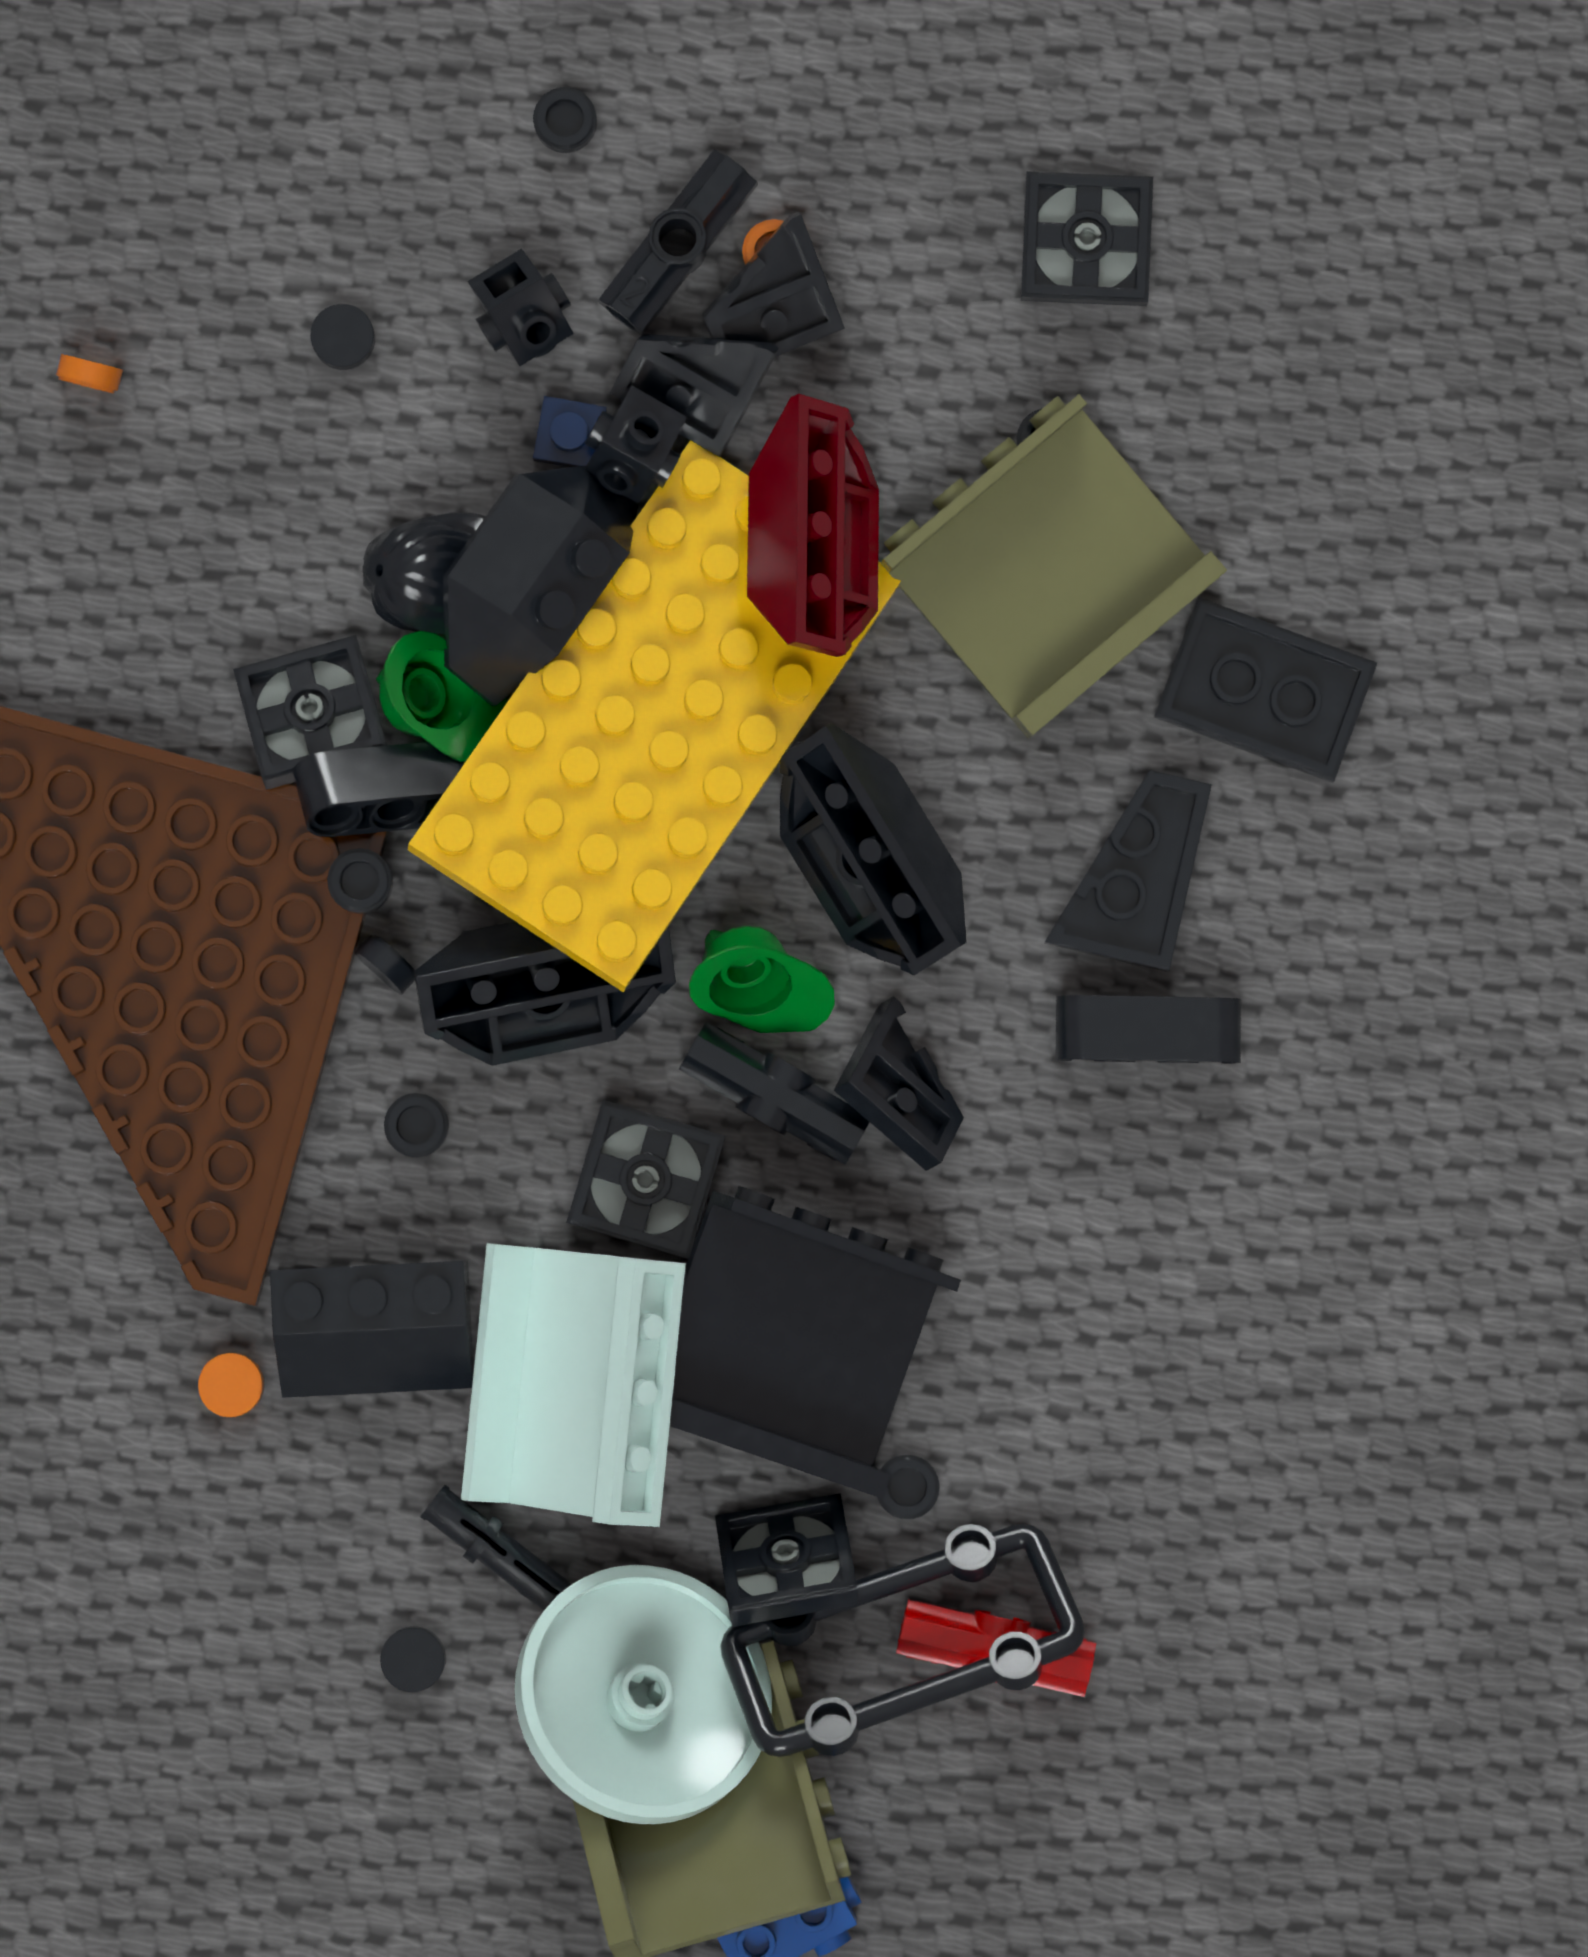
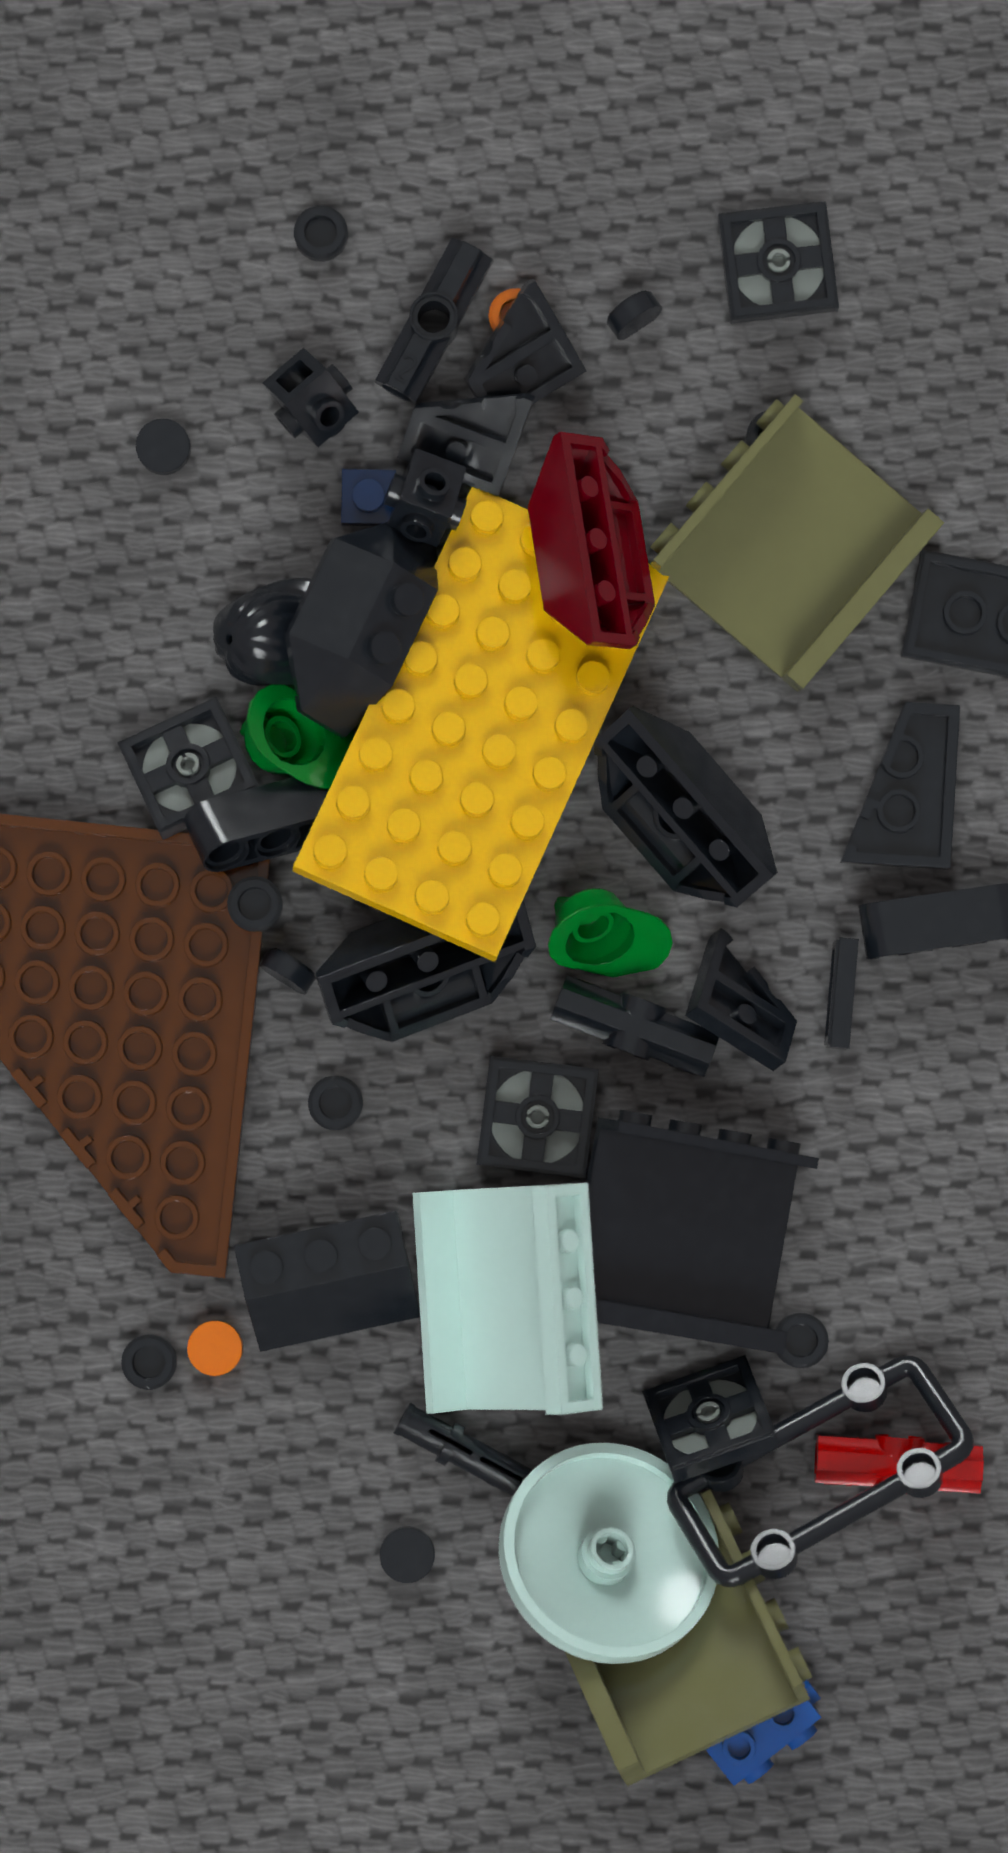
camera: 10 degrees left, 0 degrees up
none -> black tile [121,1334,177,1390]
none -> black tile [607,290,662,340]
none -> black tile [824,937,859,1050]

